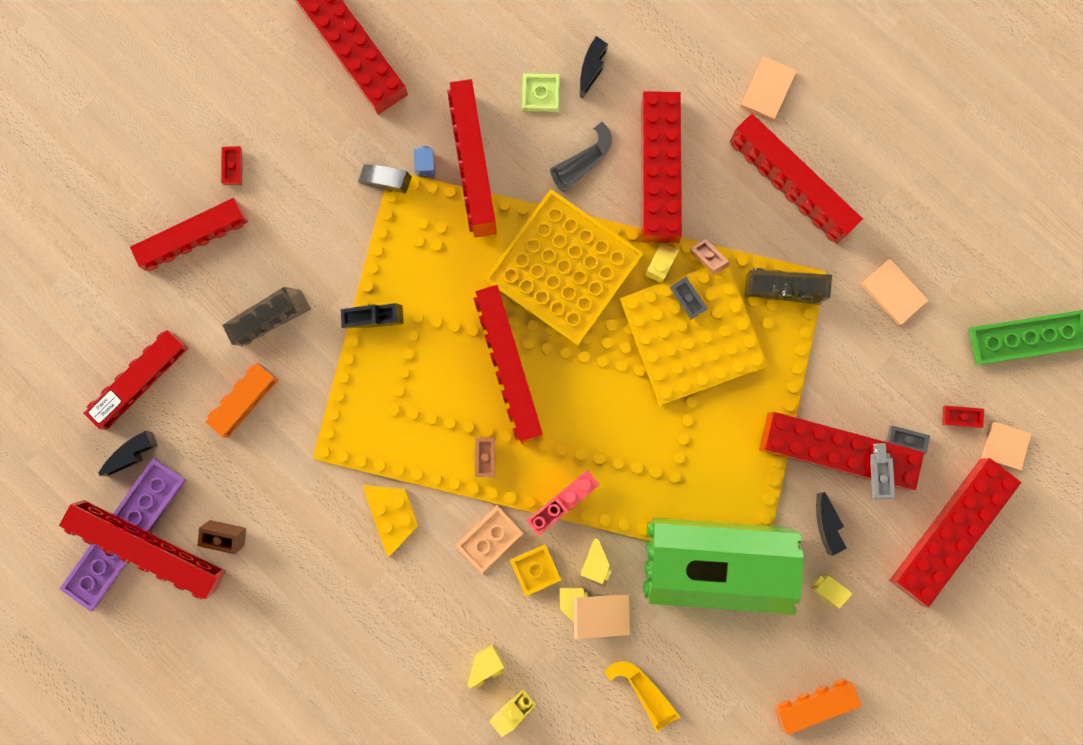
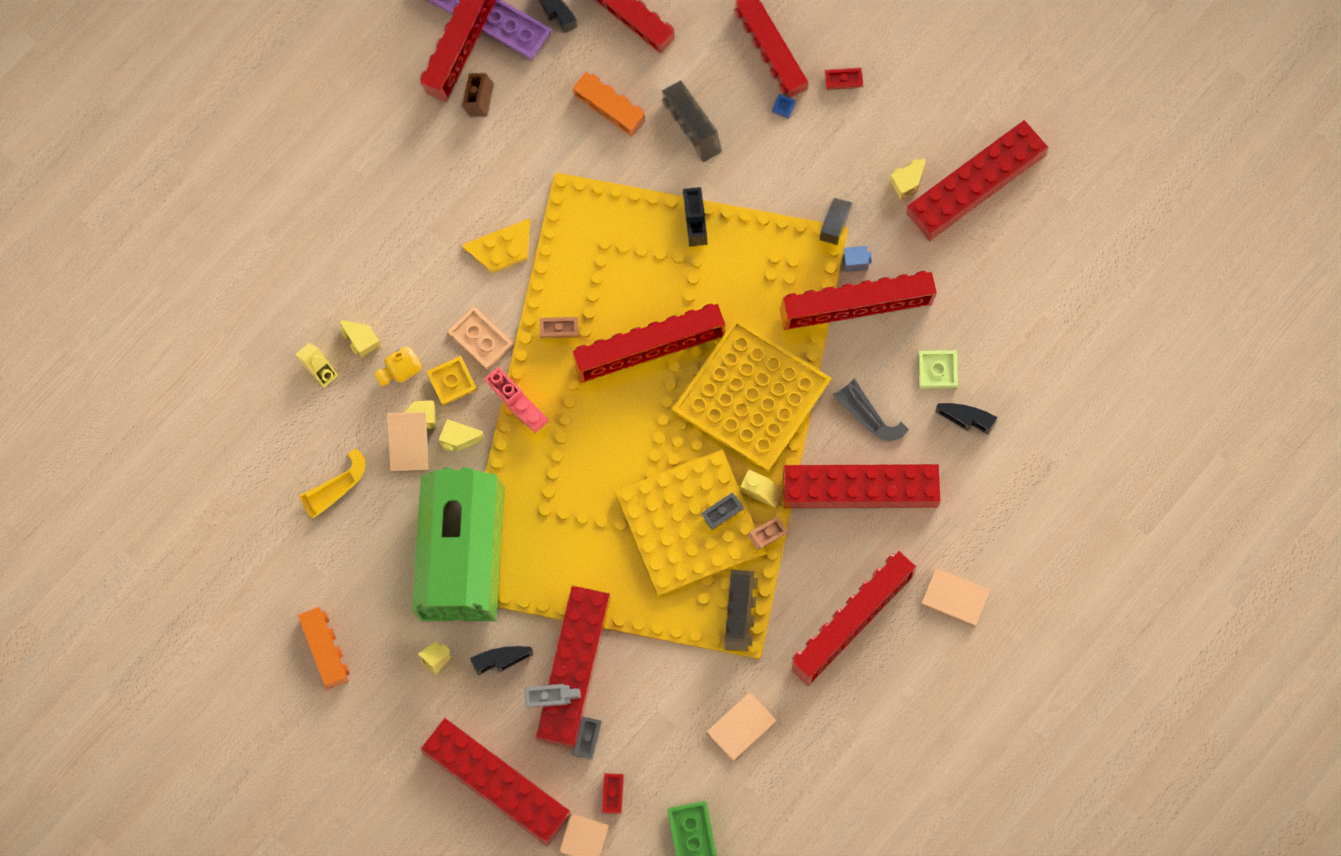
camera: 90 degrees right, 10 degrees down
none -> yellow piece [374,346,422,387]
none -> blue tile [772,94,796,118]
none -> light yellow slope [890,158,925,200]

